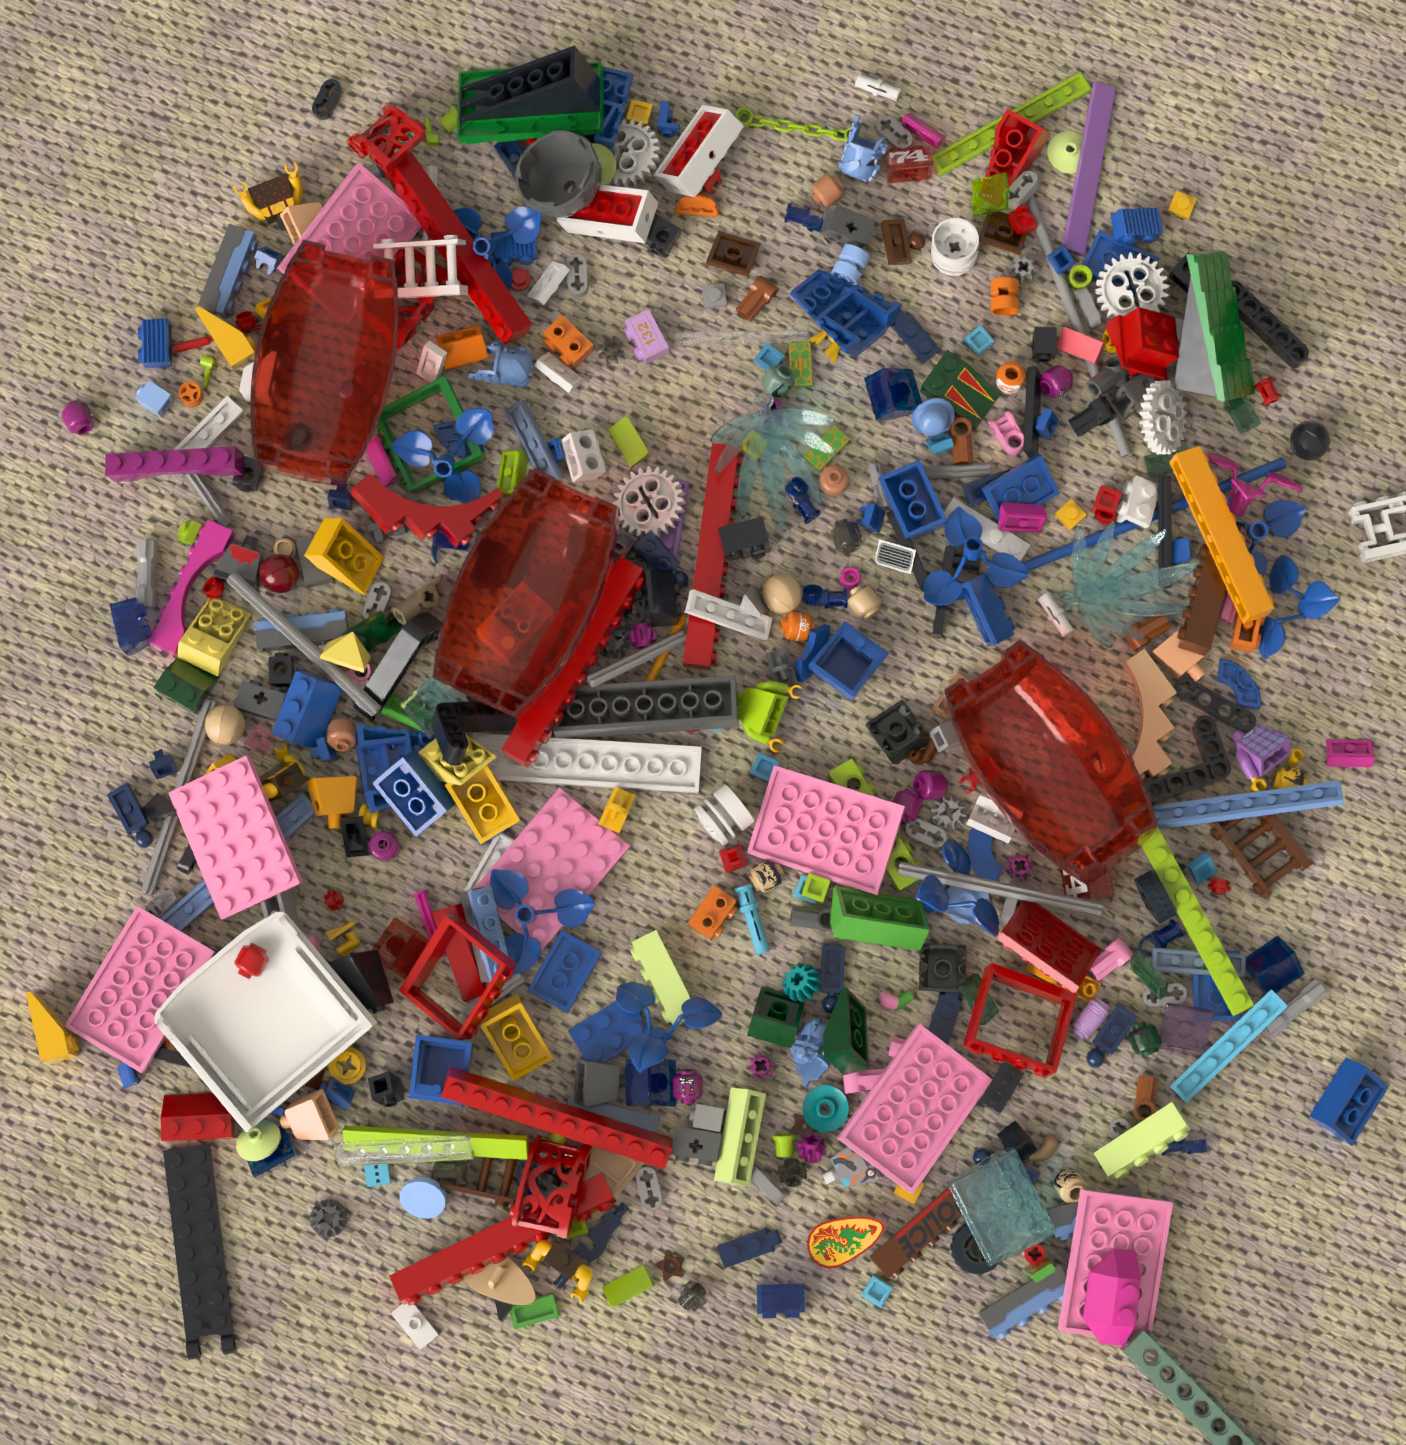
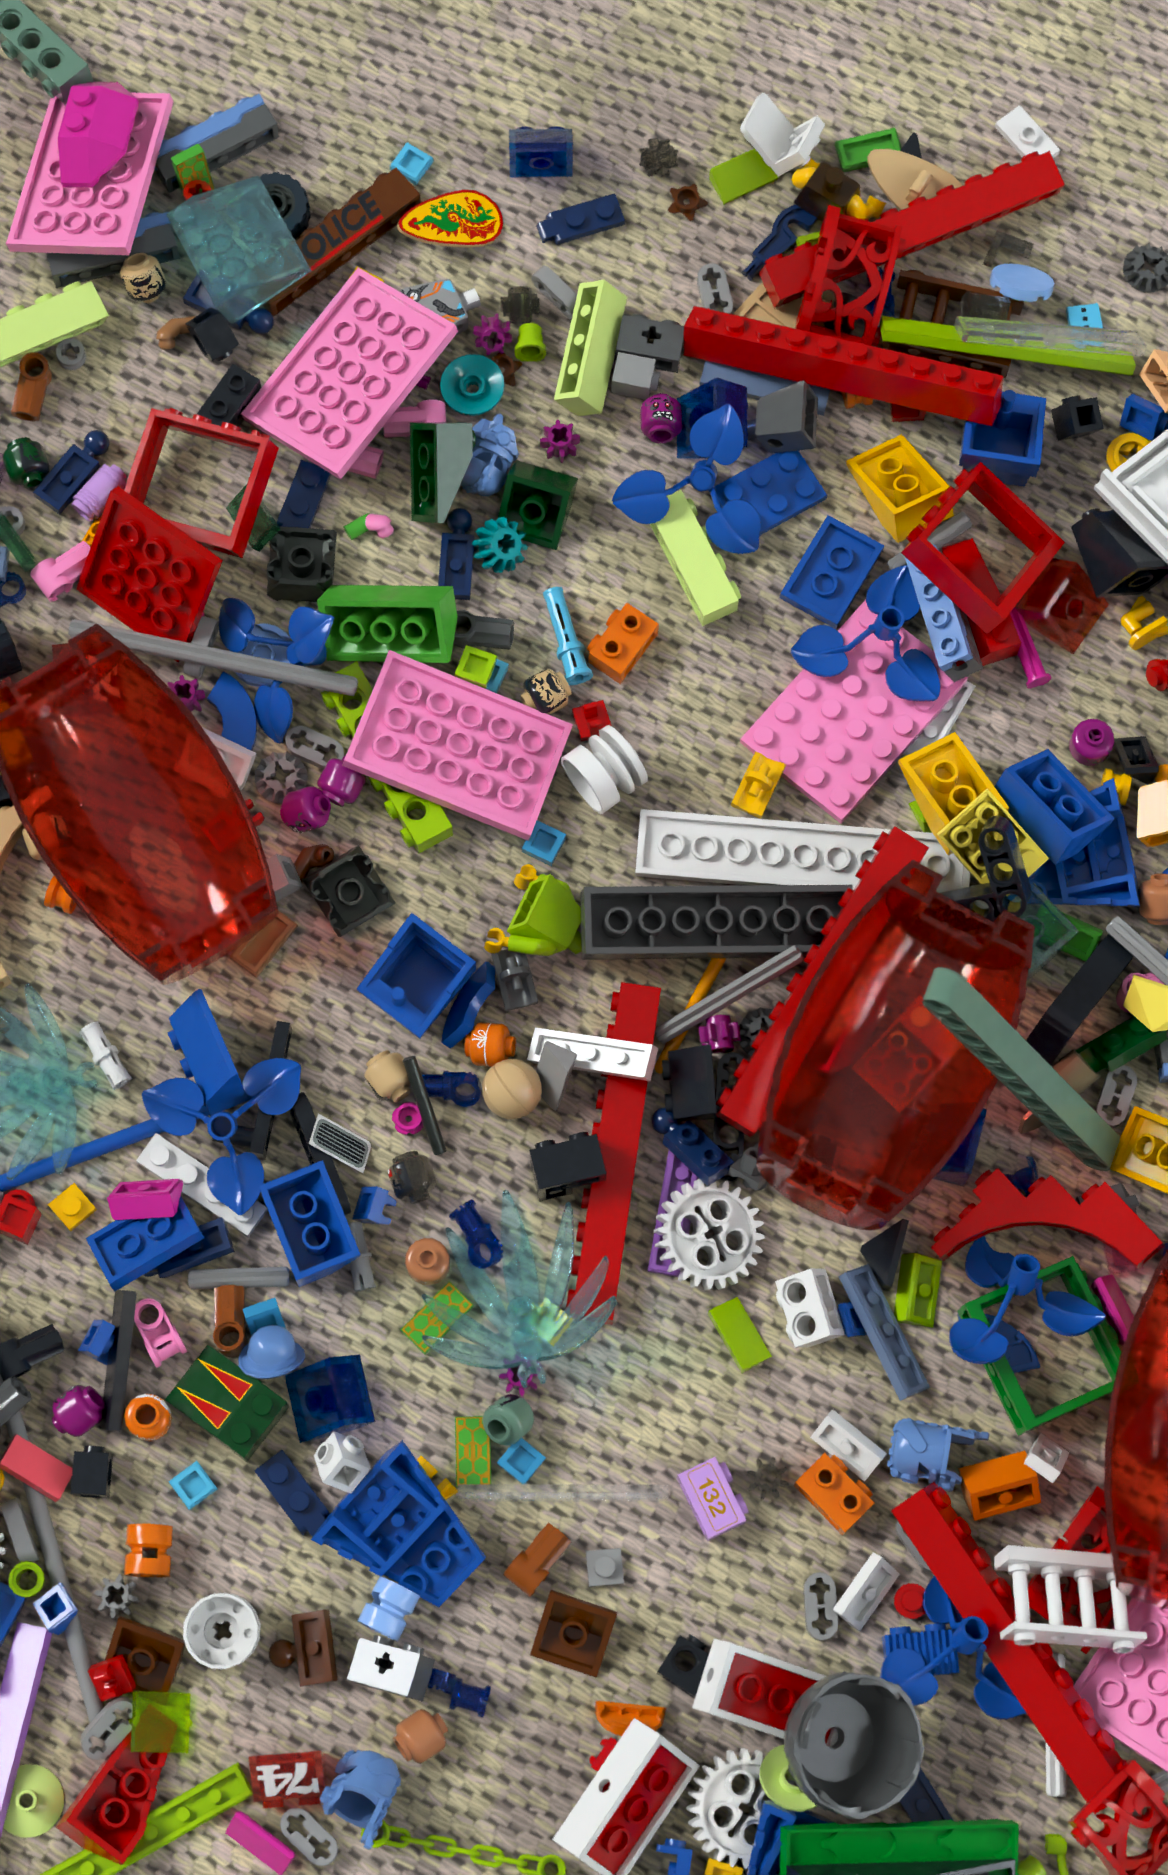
camera: 175 degrees right, 5 degrees down
none -> white brick [314,1431,371,1494]
none -> pearl dark grey bar [403,1056,447,1155]
none -> white bracket [740,93,825,176]
none -> sand green beam [922,967,1120,1171]
none -> clear smoke tile [983,230,1034,268]

